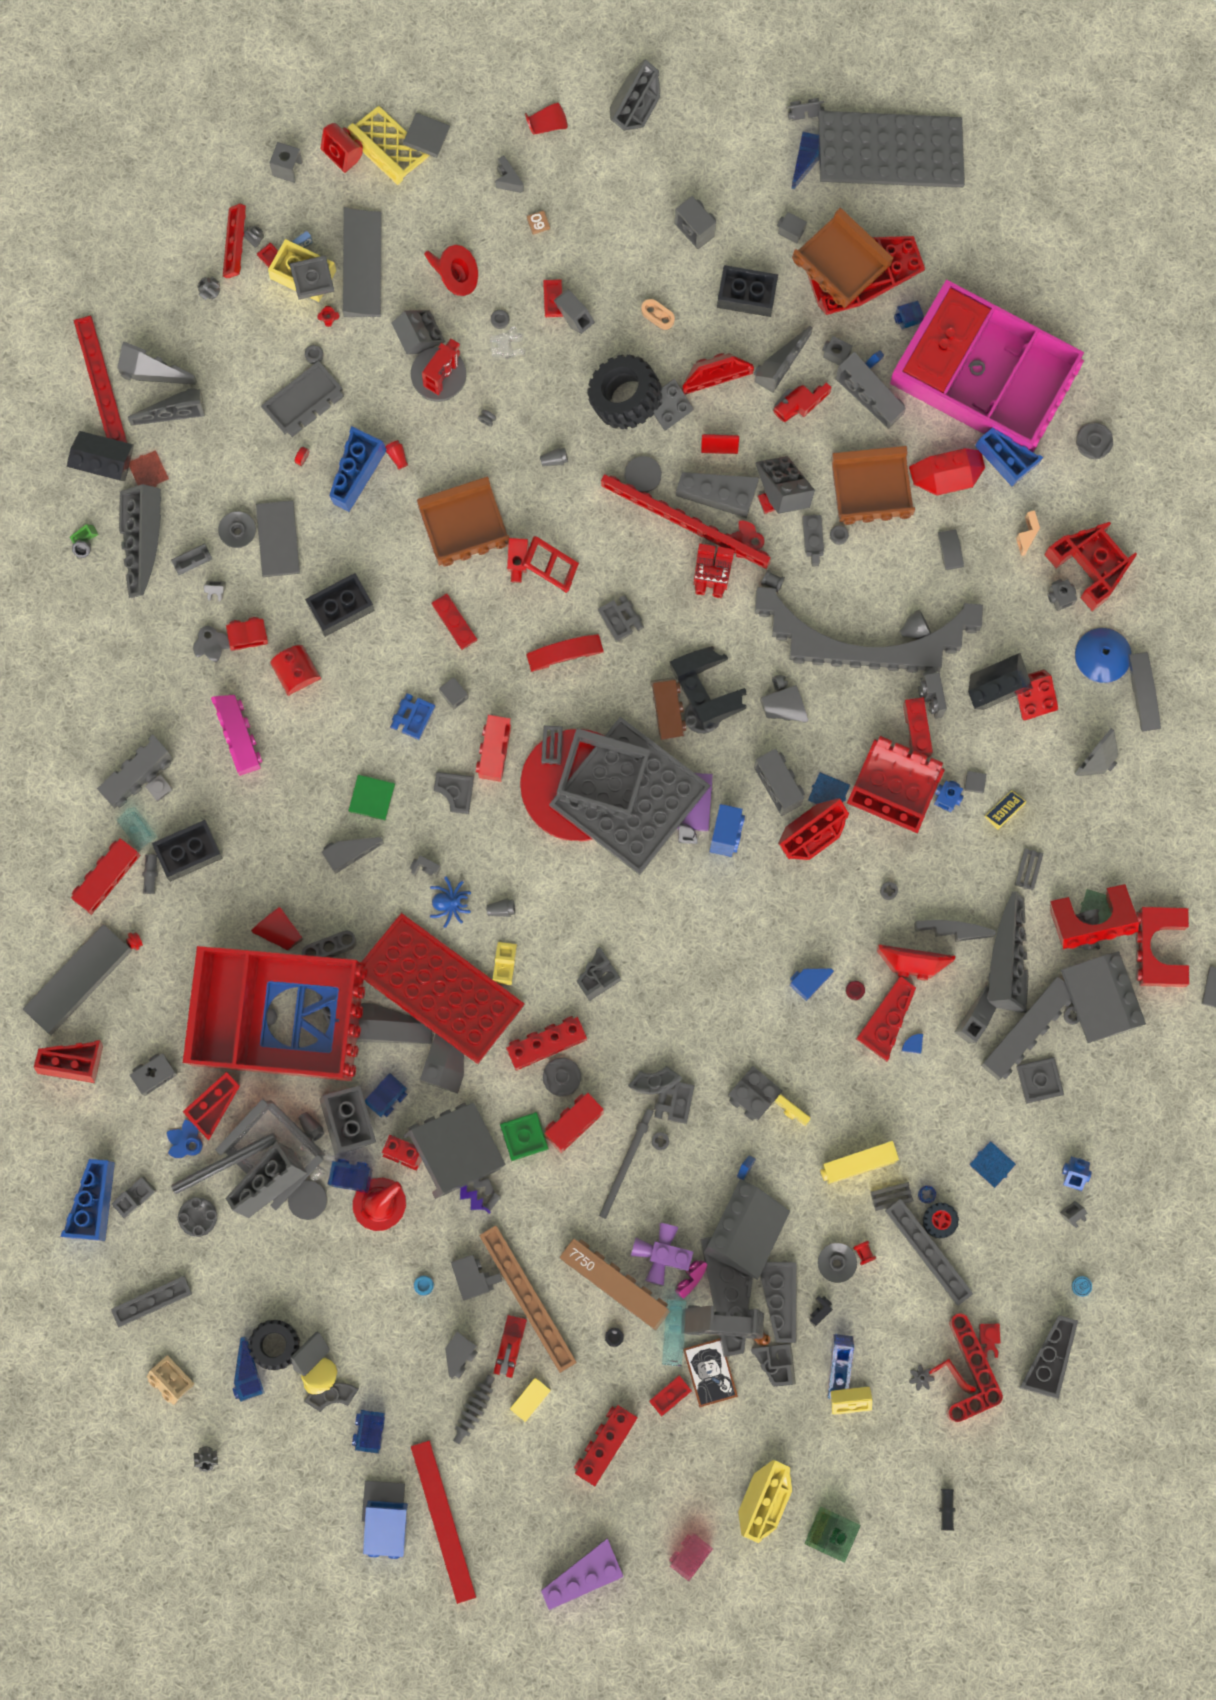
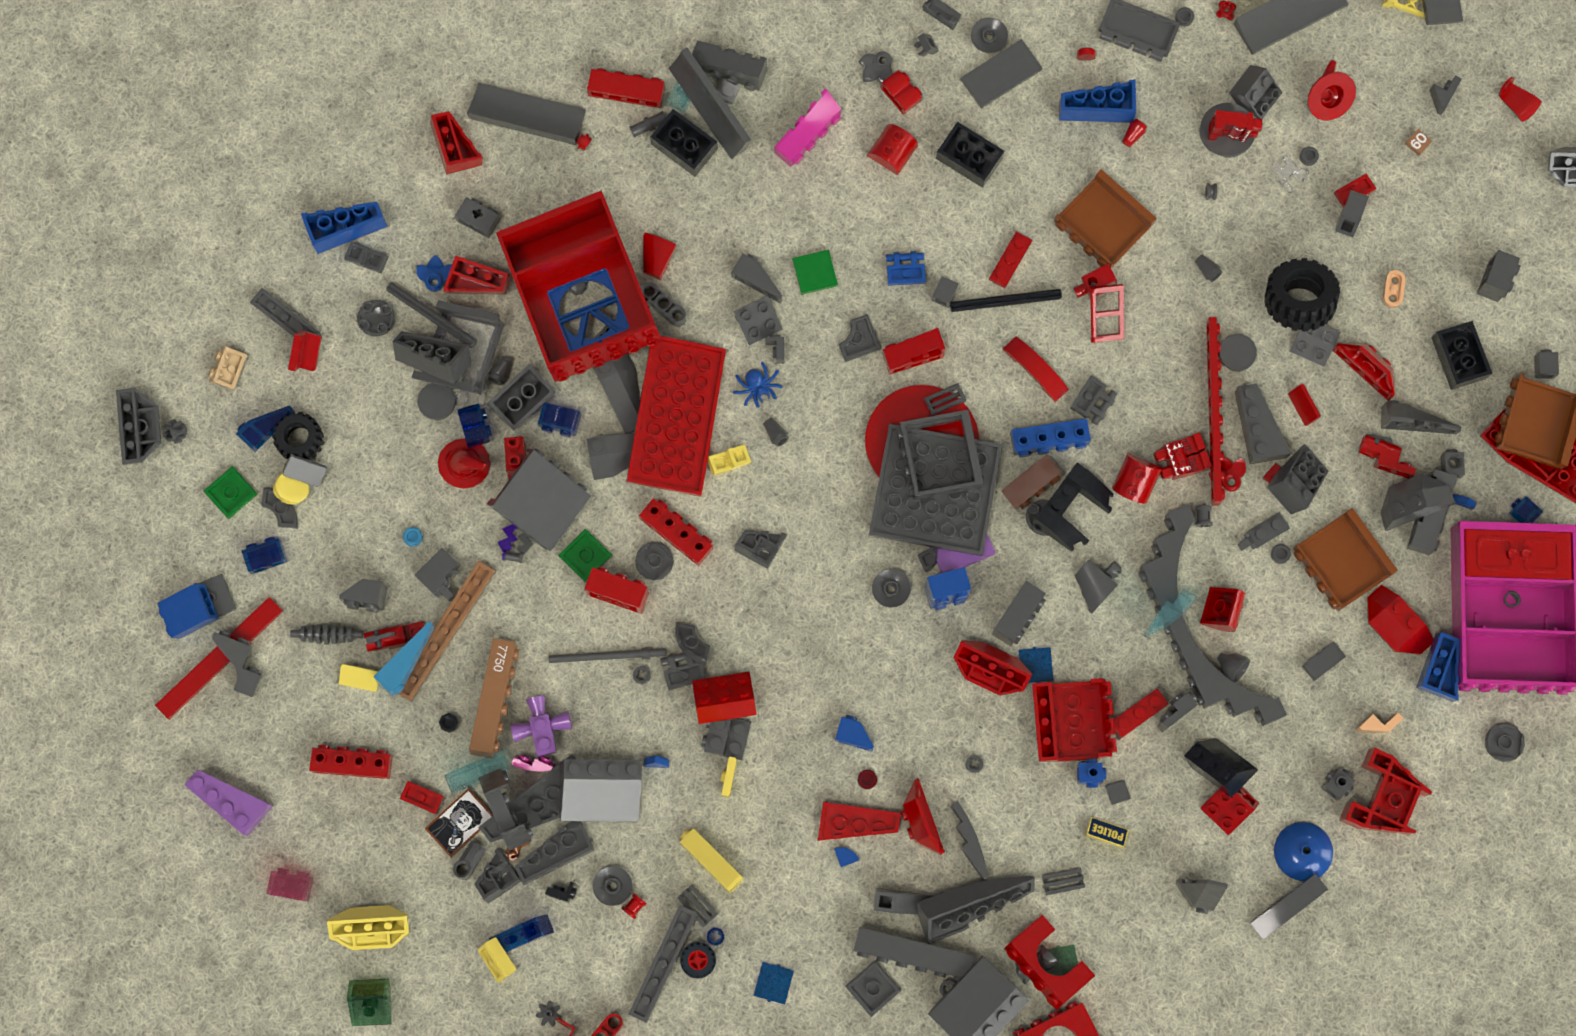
camera: 65 degrees right, 0 degrees up
none -> dark grey wedge [116,388,162,465]
none -> green tile [203,466,258,519]
none -> dark grey arch [212,630,262,697]
none -> red panel [288,330,322,372]
none -> dark azure wedge [373,621,434,697]
none -> dark grey piece [453,840,486,880]
none -> dark grey arch [668,48,751,159]
none -> red brick [692,671,757,724]
none -> dark grey hinge [734,295,783,345]
none -> dark grey dish [872,569,911,608]
none -> black axle [950,289,1062,312]
none -> blue brick [1010,419,1091,458]
none -> red brick [1112,452,1163,504]
none -> clear light blue slope [1144,589,1197,638]
none -> red brick [1200,587,1246,632]
none -> dark grey wedge [1380,473,1455,531]

